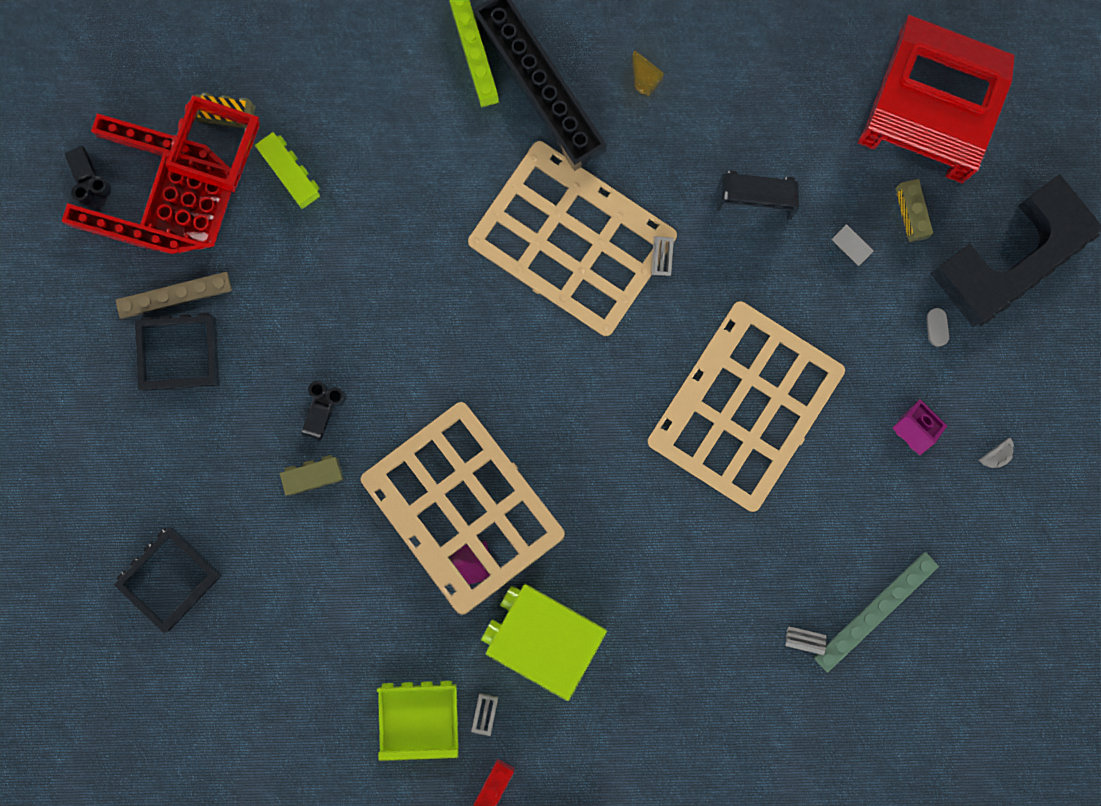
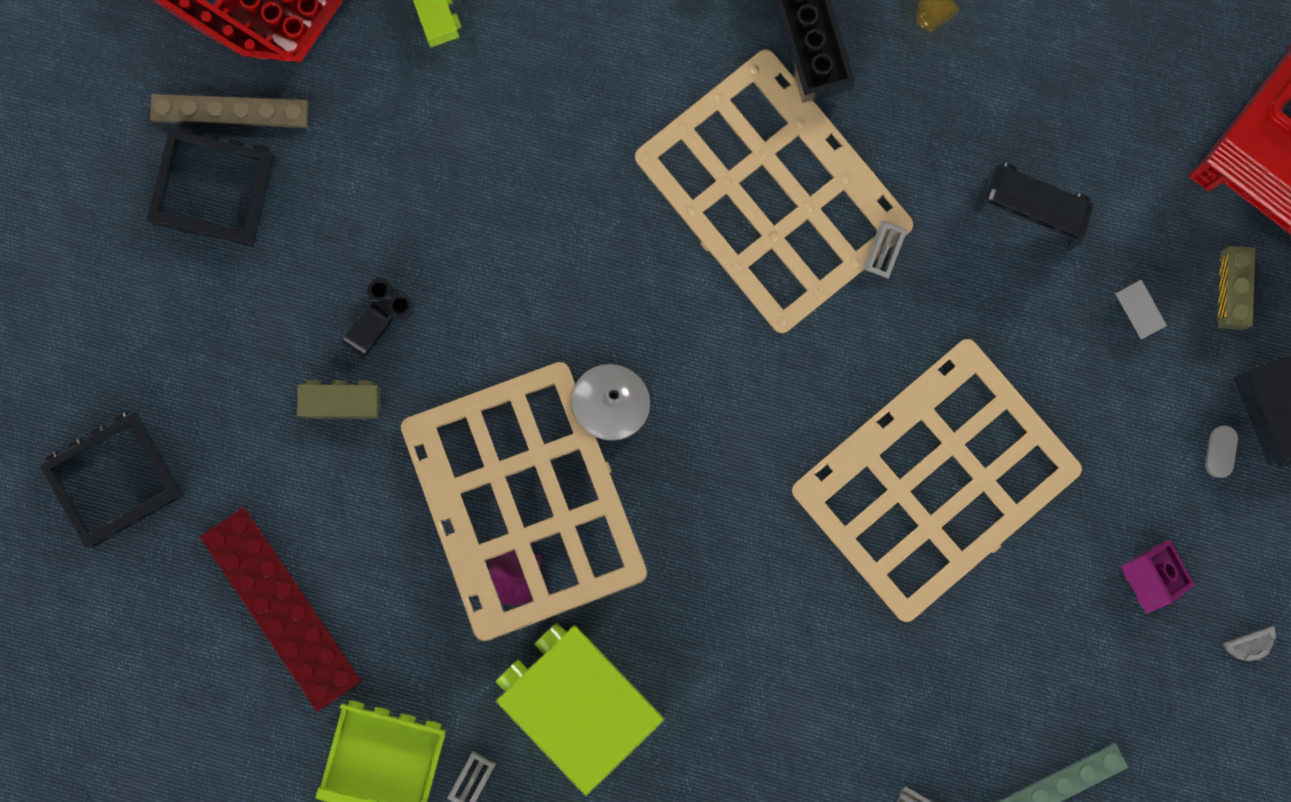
camera: 15 degrees right, 0 degrees up
none -> dark red plate [200,507,362,712]
none -> light grey dish [571,364,650,440]

